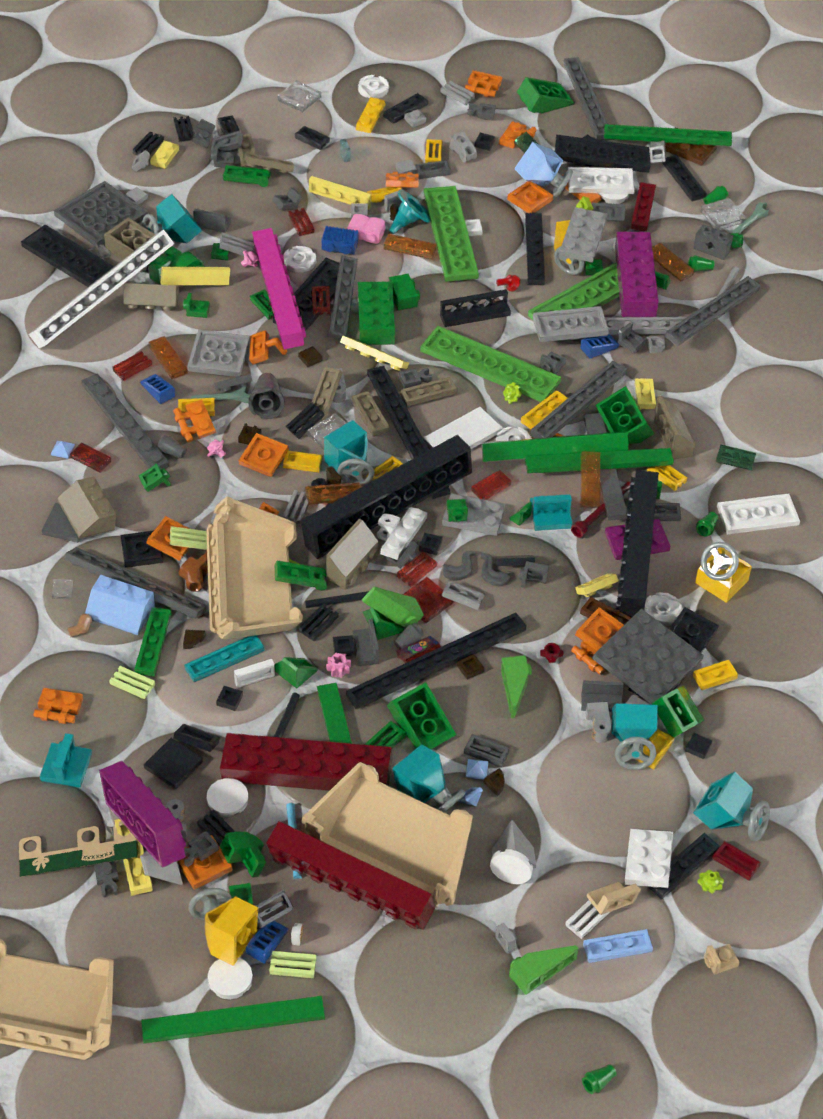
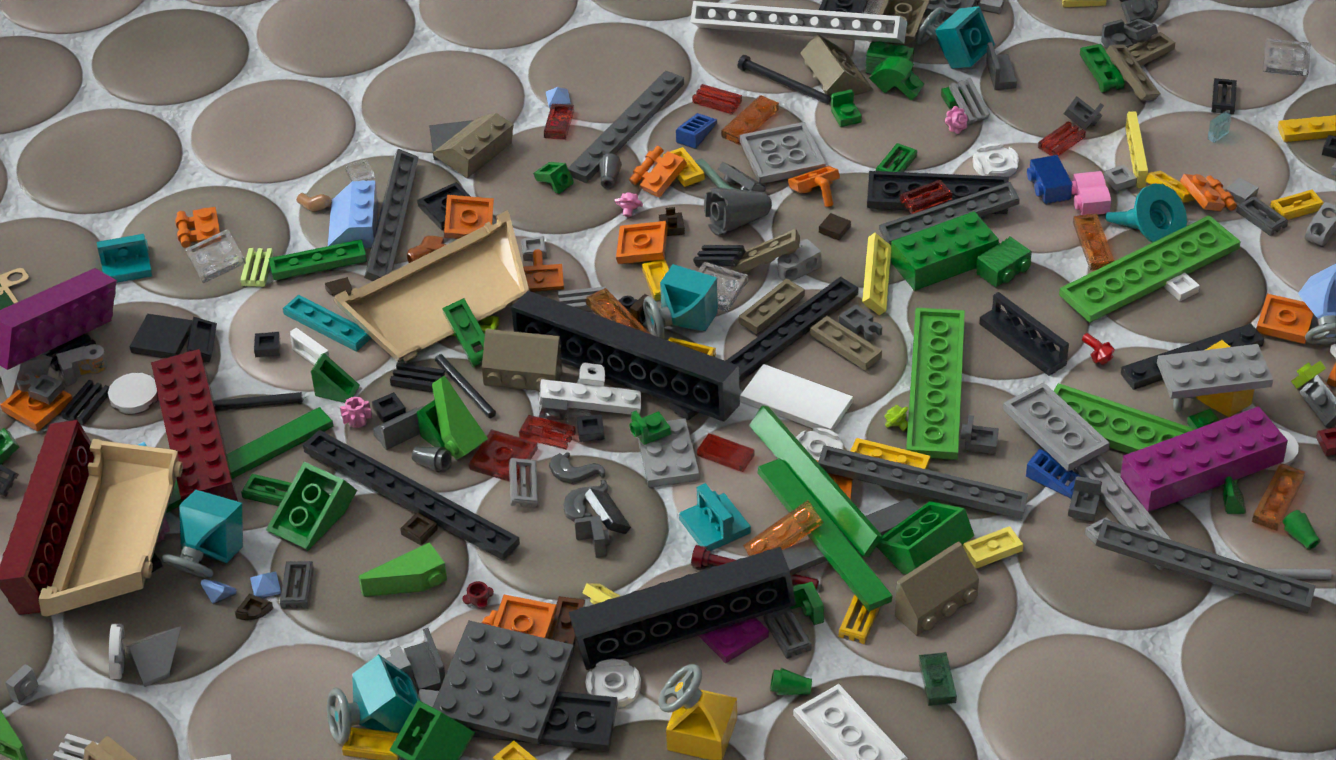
camera: 70 degrees right, 5 degrees down
light yellow tile [161,267,230,285] -> none
yellowish green tile [170,526,207,550] -> none
black tile [217,115,240,135] -> none
green brick [219,831,266,878] -> none
dark pink brick [252,228,306,349] -> none
tile [396,636,441,663] -> none
green slope [509,502,532,526] -> none
none -> clear plate [185,229,246,283]
none -> black bar [737,54,831,104]

